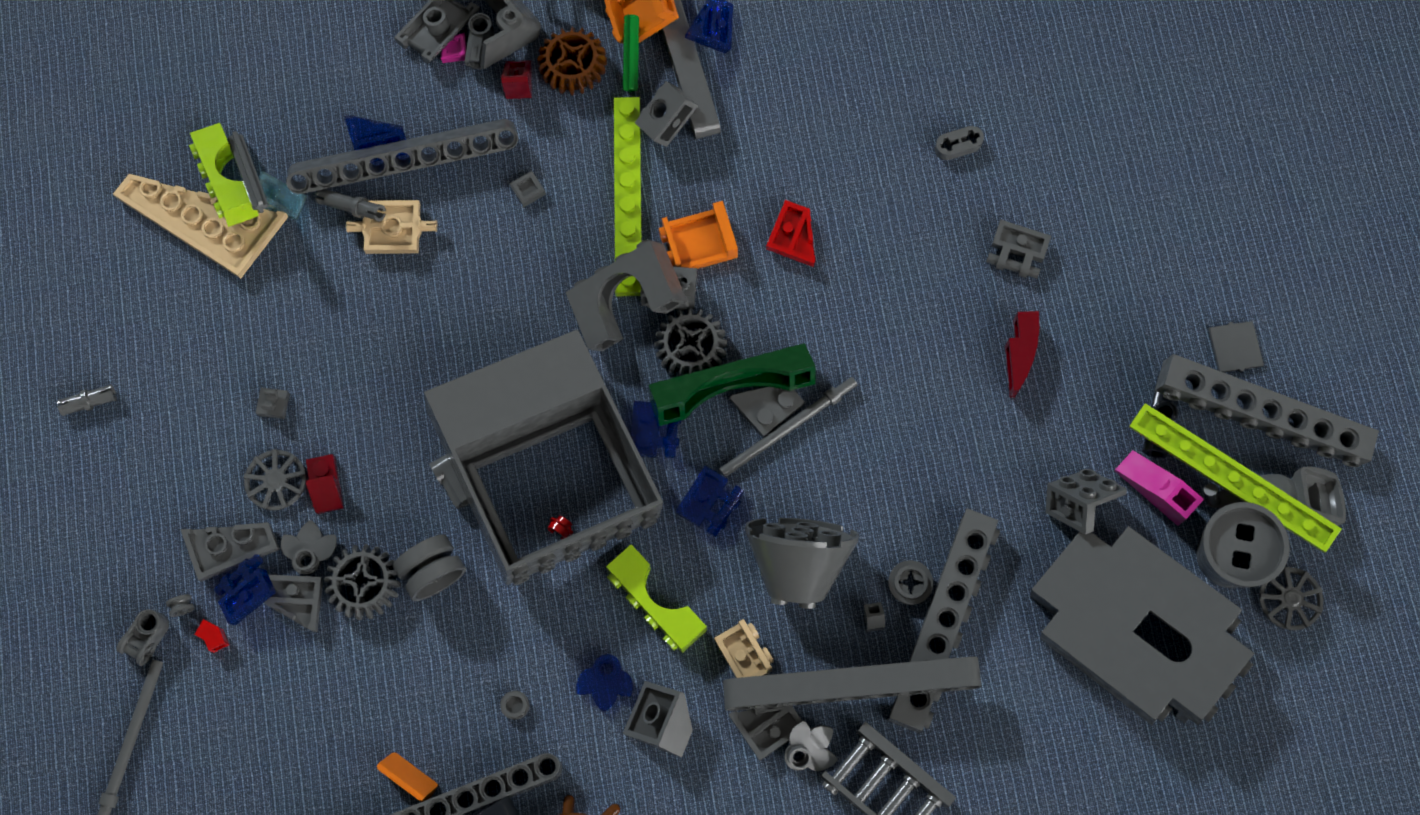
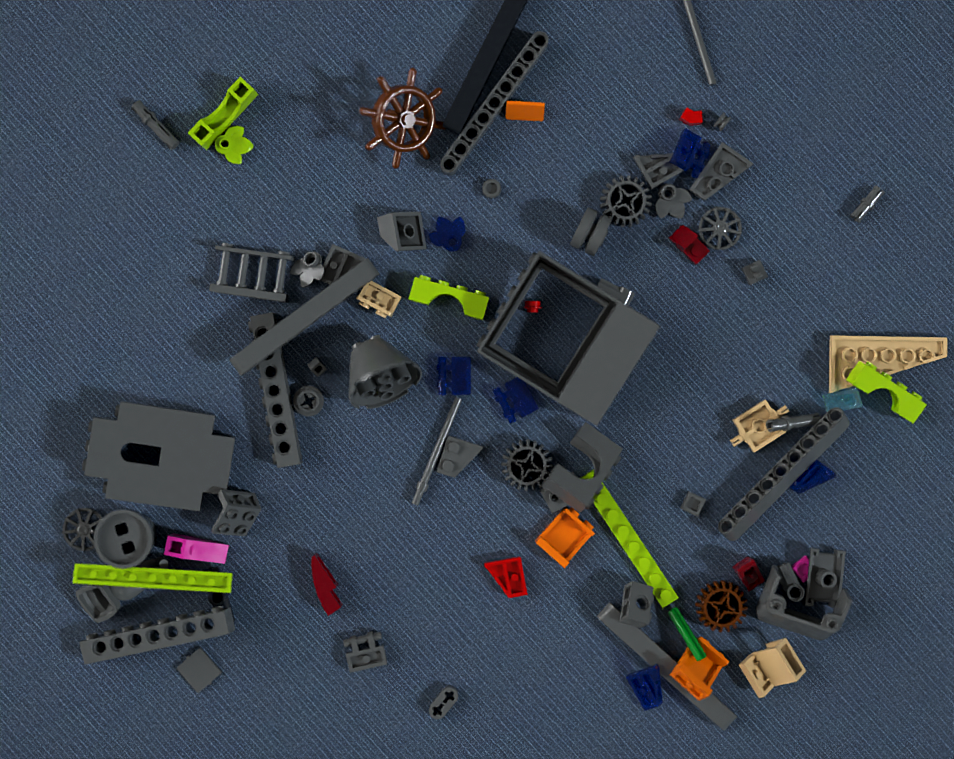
camera: 150 degrees right, 15 degrees up
dark grey piece [116,609,169,666] -> none
dark grey axle [228,131,268,213] -> none
dark green arch [648,343,816,426] -> none

